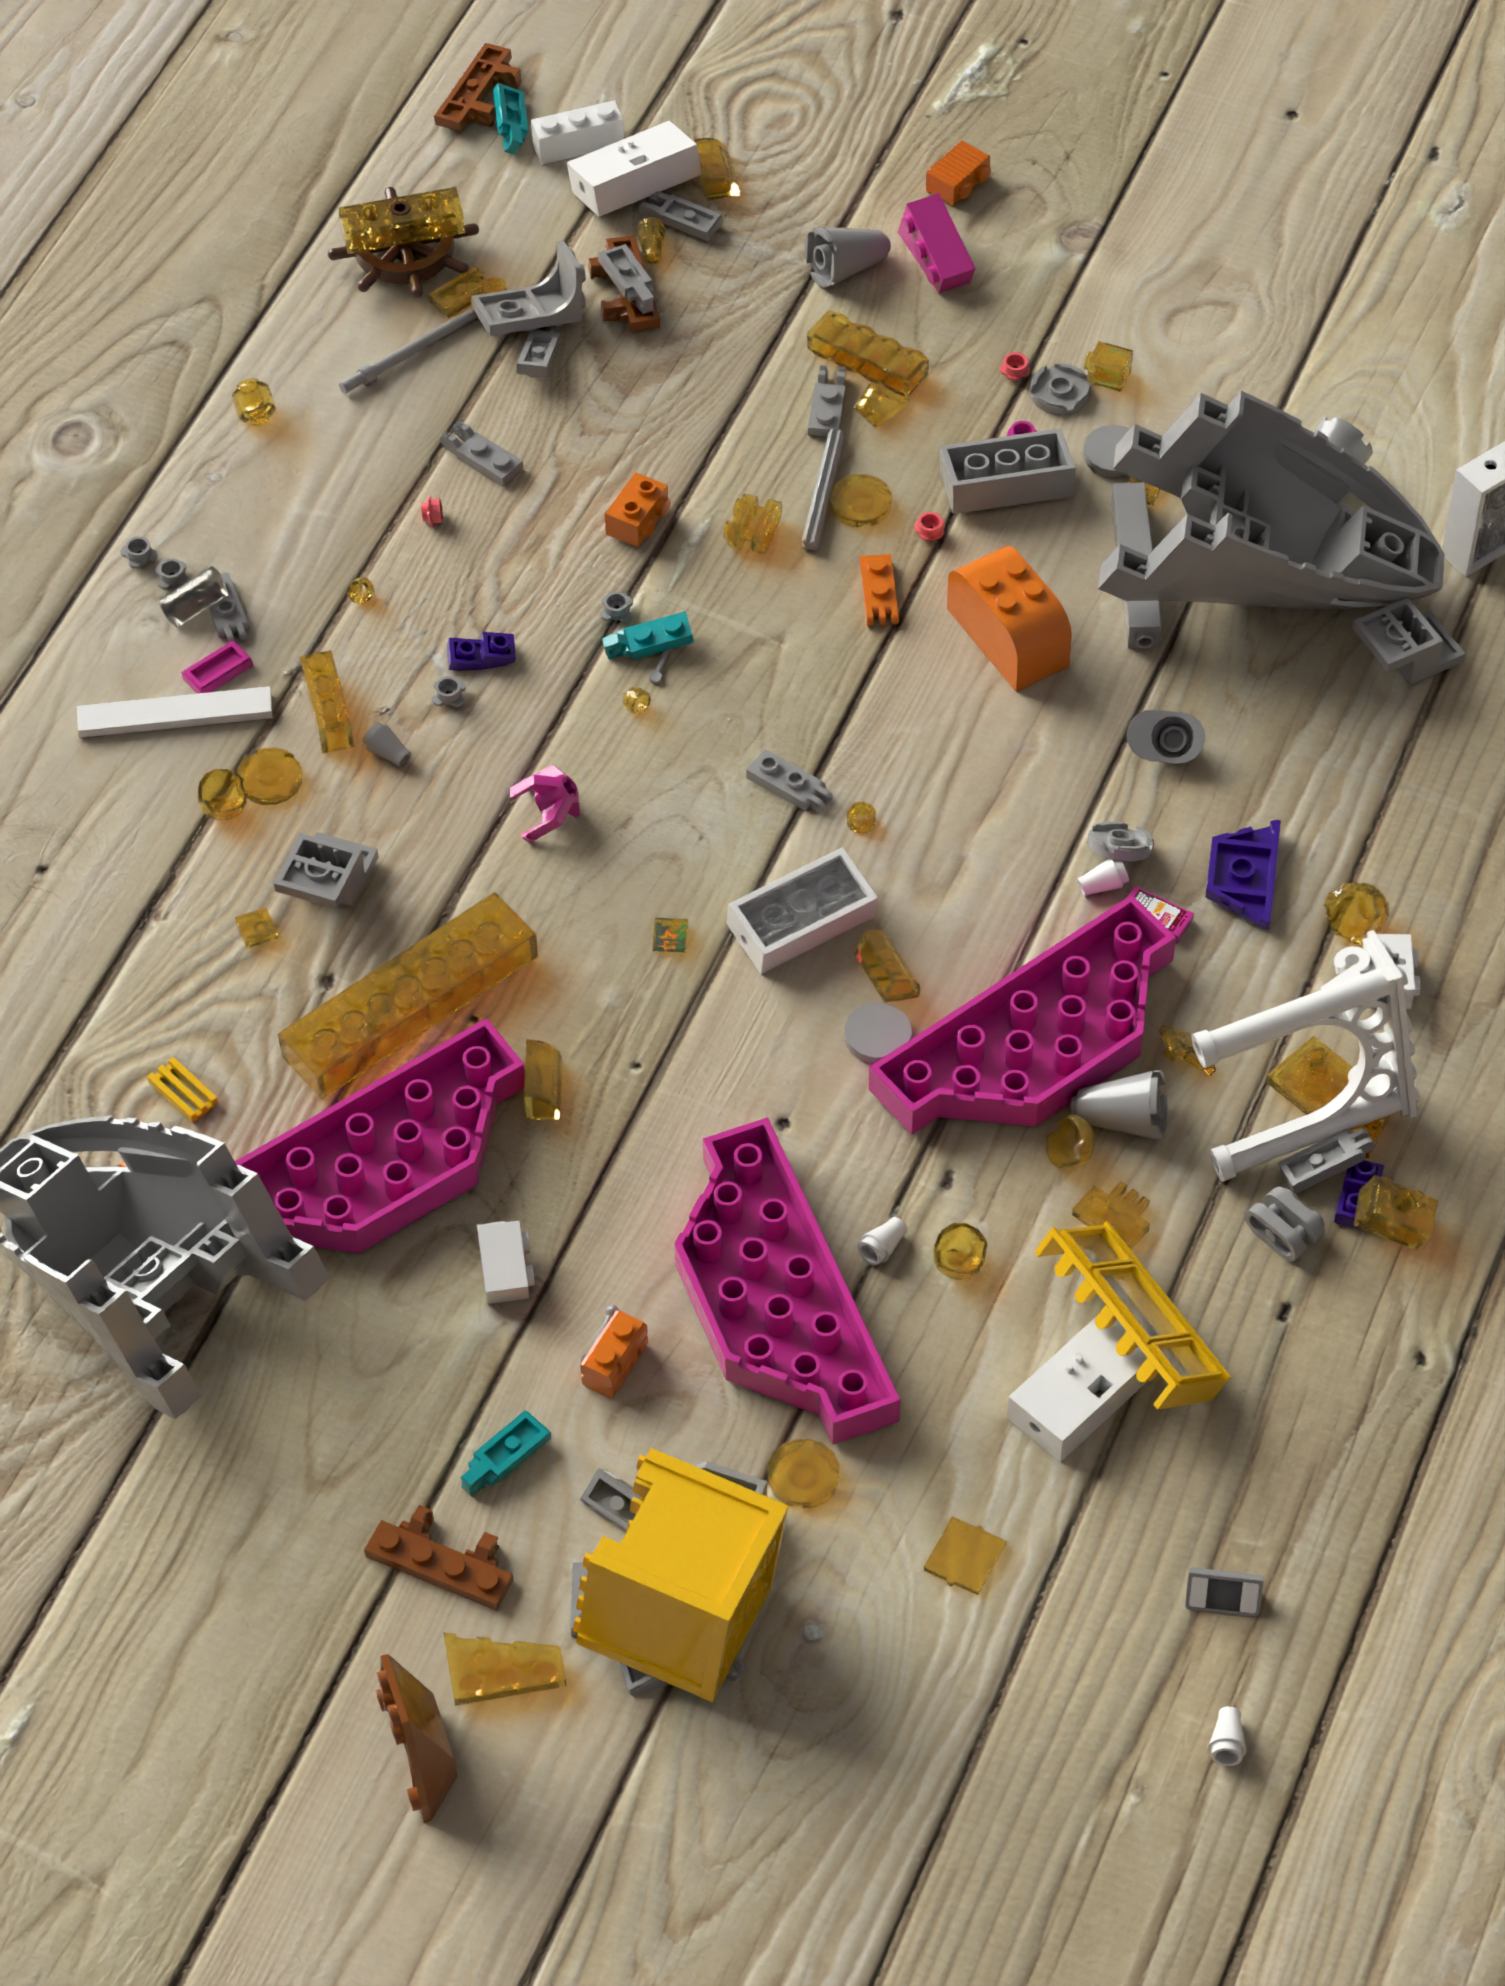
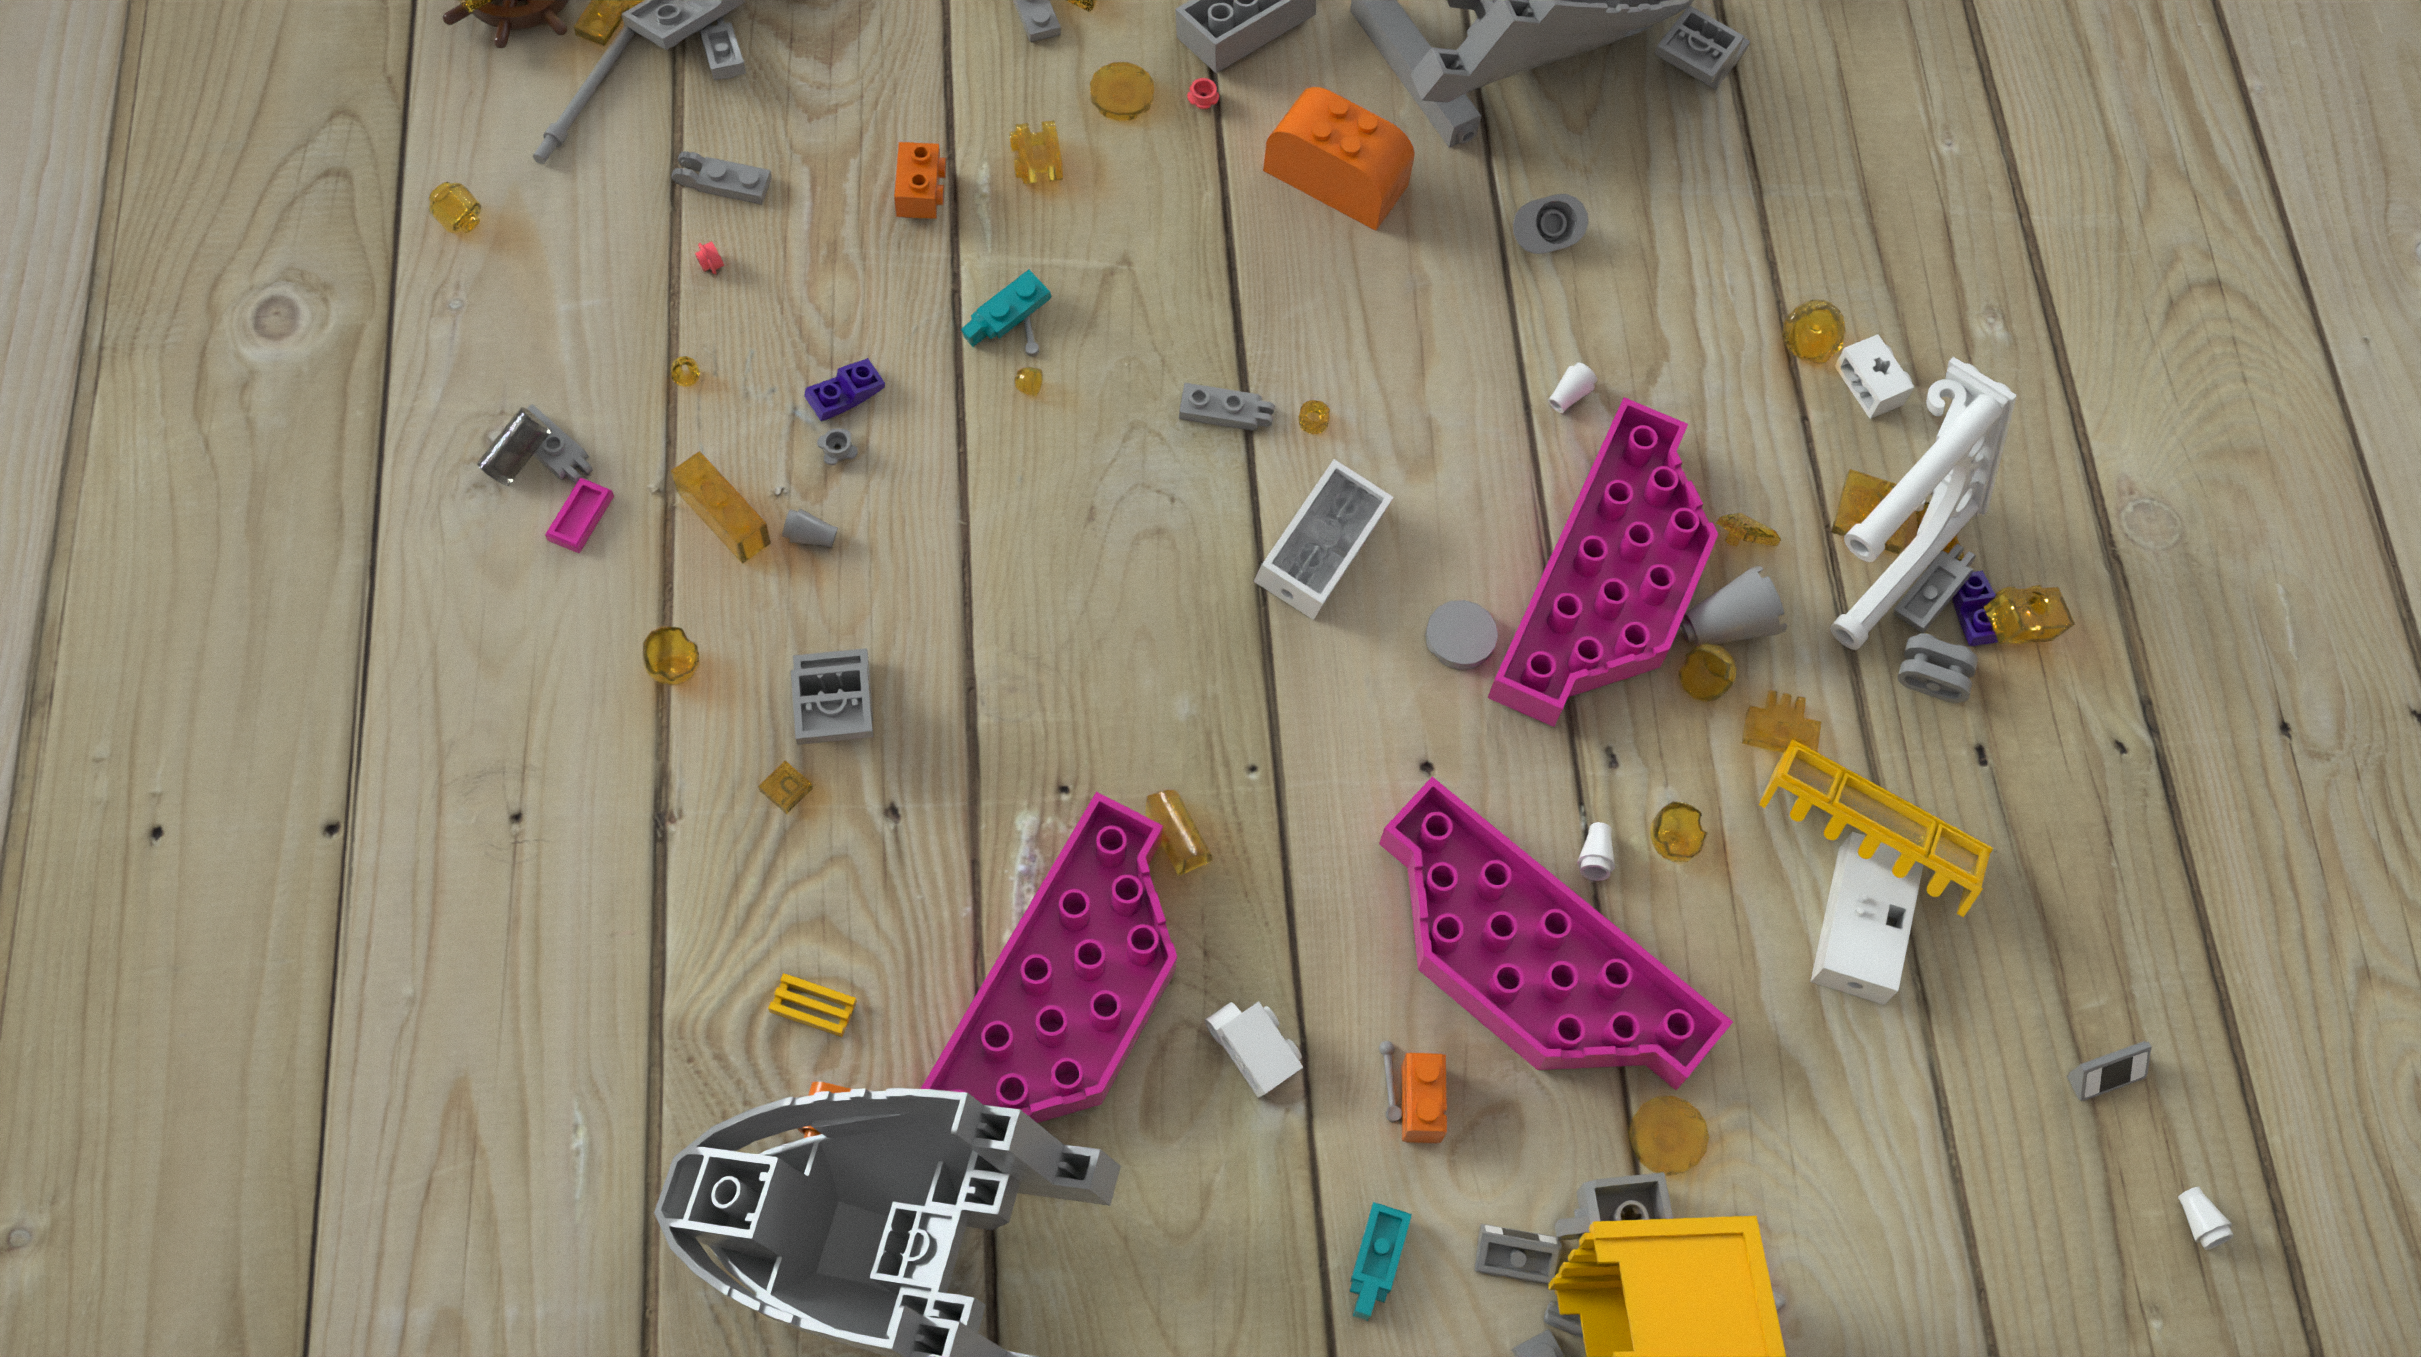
camera: 35 degrees left, 10 degrees up
white tile [77,686,273,738] -> none
light grey plate [120,537,158,568] -> none
light grey plate [155,559,189,590] -> none
clear yellow tile [237,747,302,805] -> none
clear yellow brick [278,892,538,1100] -> none
dark pink piece [510,765,581,843] -> none
light grey plate [600,592,633,622] -> none
clear yellow tile [652,917,689,953] -> none
light grey axle [802,429,845,551] -> none
clear yellow brick [854,930,920,1003] -> none
orange hinge [860,554,899,626] -> none
clear yellow piece [924,1516,1007,1595] -> none
light grey tile [1087,822,1154,861] -> none
tile [1128,886,1194,943] -> none
dark purple wing [1205,820,1281,930] -> none

